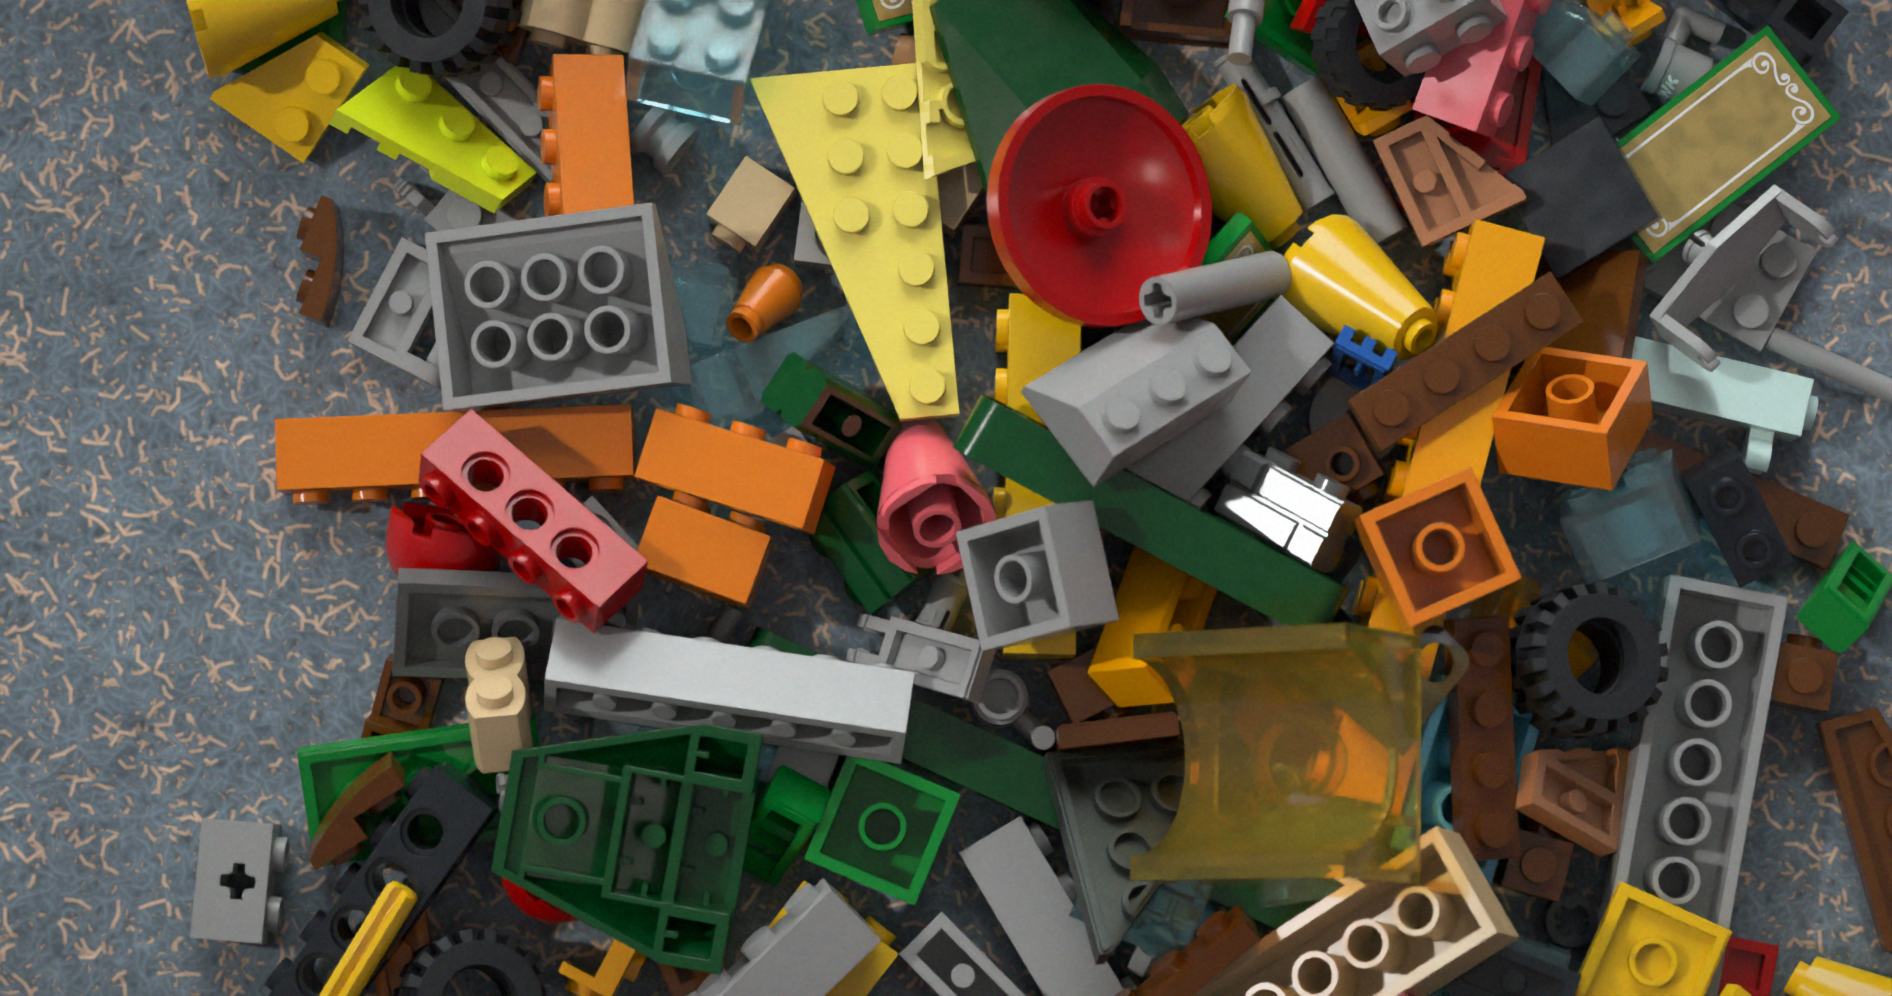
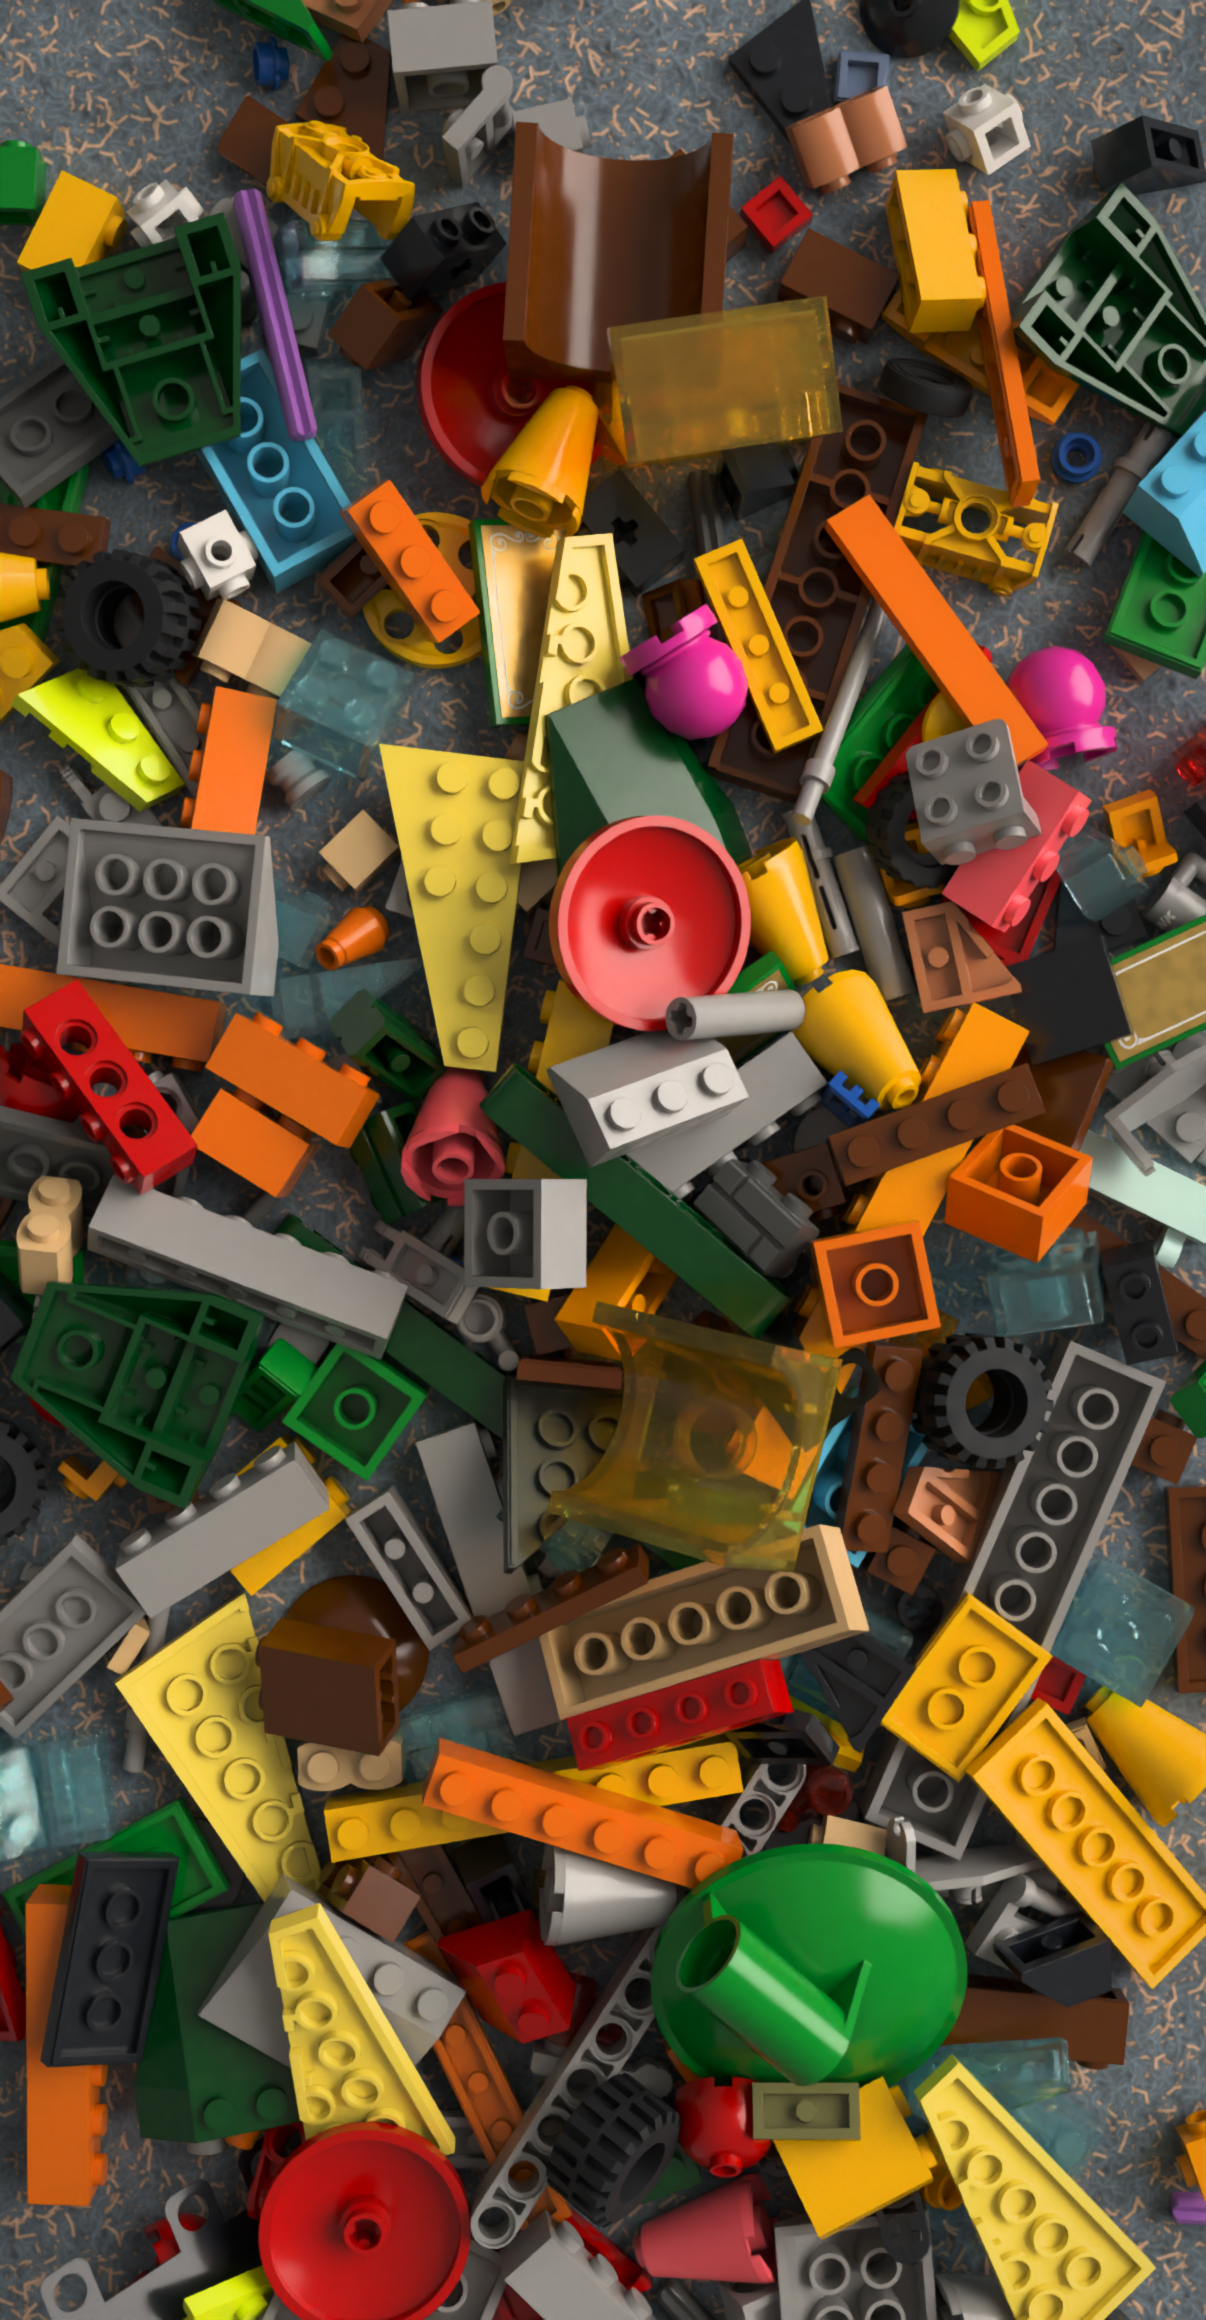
camera: 15 degrees right, 5 degrees up
none -> clear light blue brick [1050,1555,1195,1707]

